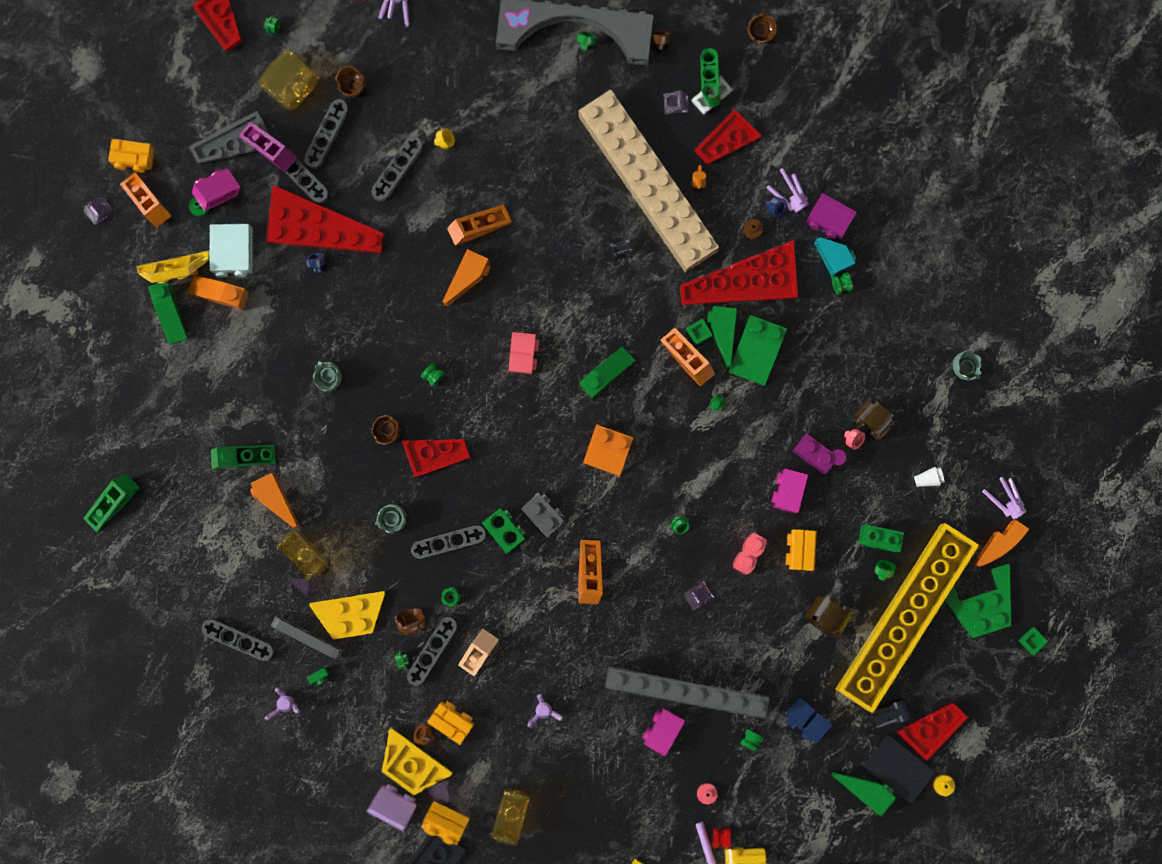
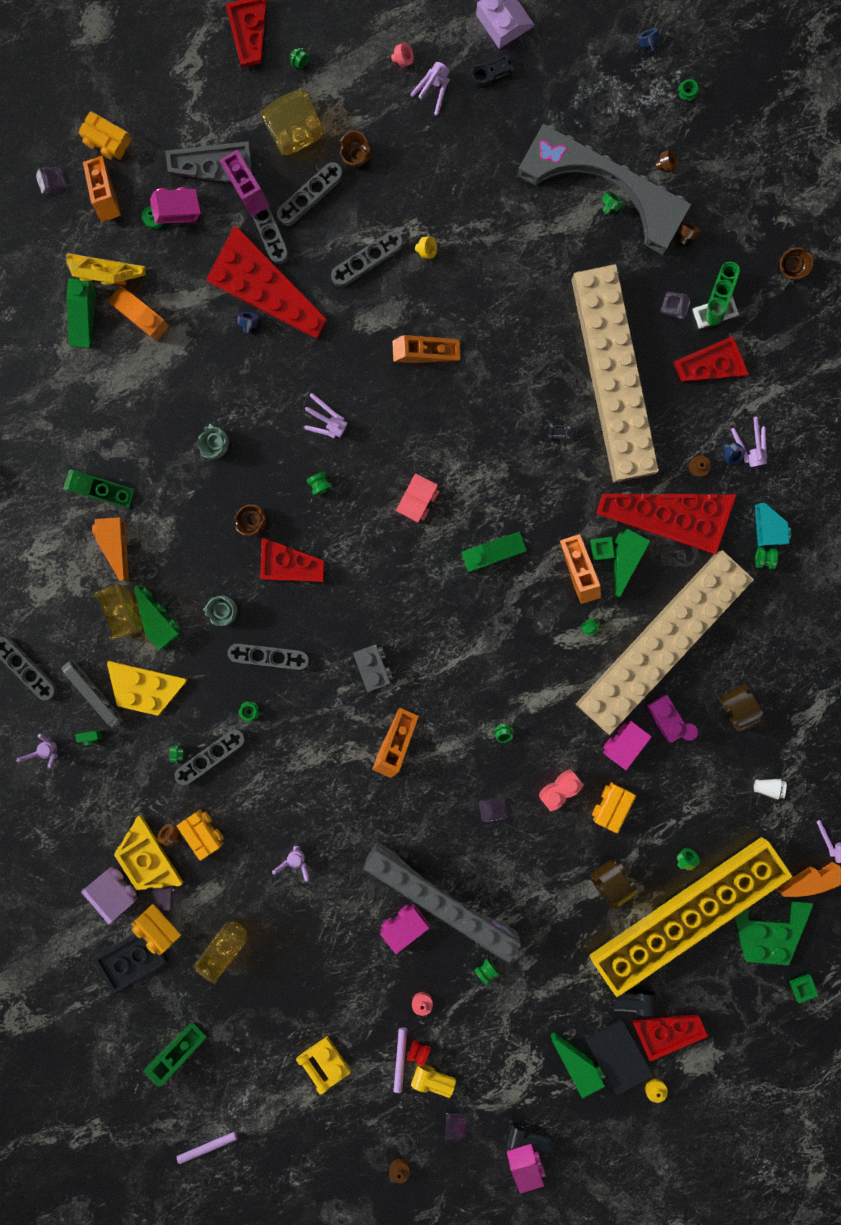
camera: 20 degrees right, 5 degrees up
light aqua brick [210,224,253,277] -> none
clear purple slope [290,578,313,596] -> none
reddish brown hair [395,608,426,635] -> none
orange slope [442,249,491,306] -> none
light nougat slope [459,629,499,676] -> none
green brick [482,508,526,554] -> none
orange slope [583,425,633,476] -> none
orange piece [692,165,706,188] -> none
green slope [728,315,787,386] -> none
dark blue piece [784,698,832,743] -> none
magenta slope [806,193,857,241] -> none
coral tile [844,429,865,450] -> none
green brick [858,525,904,552] -> none
none -> green slope [134,586,182,650]
none -> lavender plant [304,393,347,439]
none -> tan brick [576,551,754,735]

